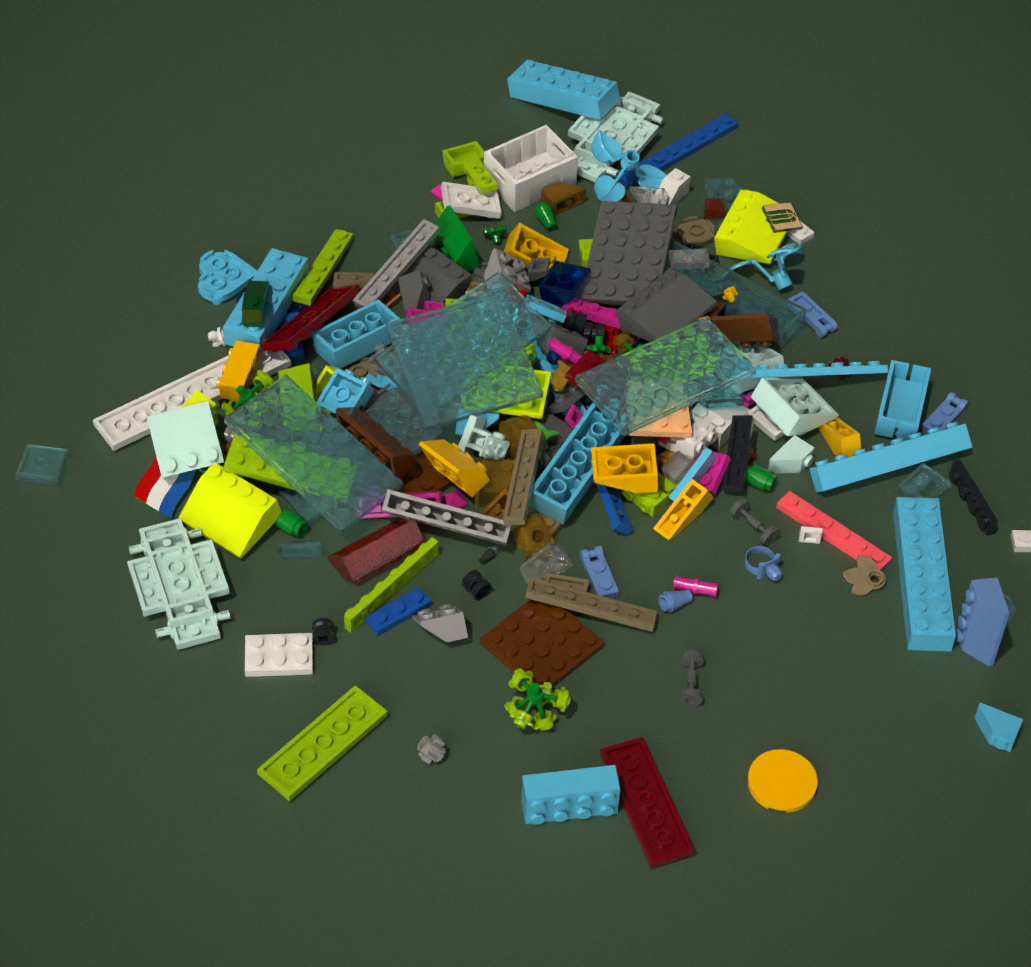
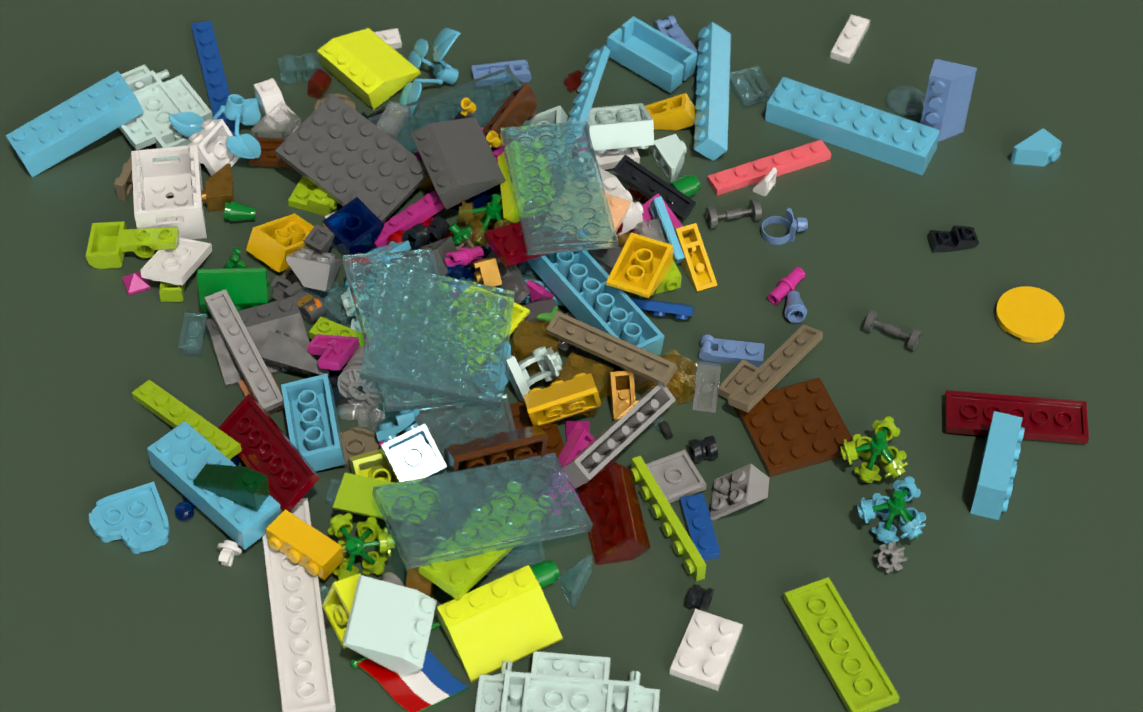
camera: 65 degrees left, 0 degrees up
dark tan plate [333,272,373,290] -> none
piece [762,202,803,233] -> none
dark tan plate [843,555,886,596] -> none
black plate [949,459,998,536] -> none
none -> white plate [187,119,240,176]
none -> light grey plate [646,450,707,504]
none -> medium azure plant [857,476,926,543]
none -> black slope [927,226,979,252]

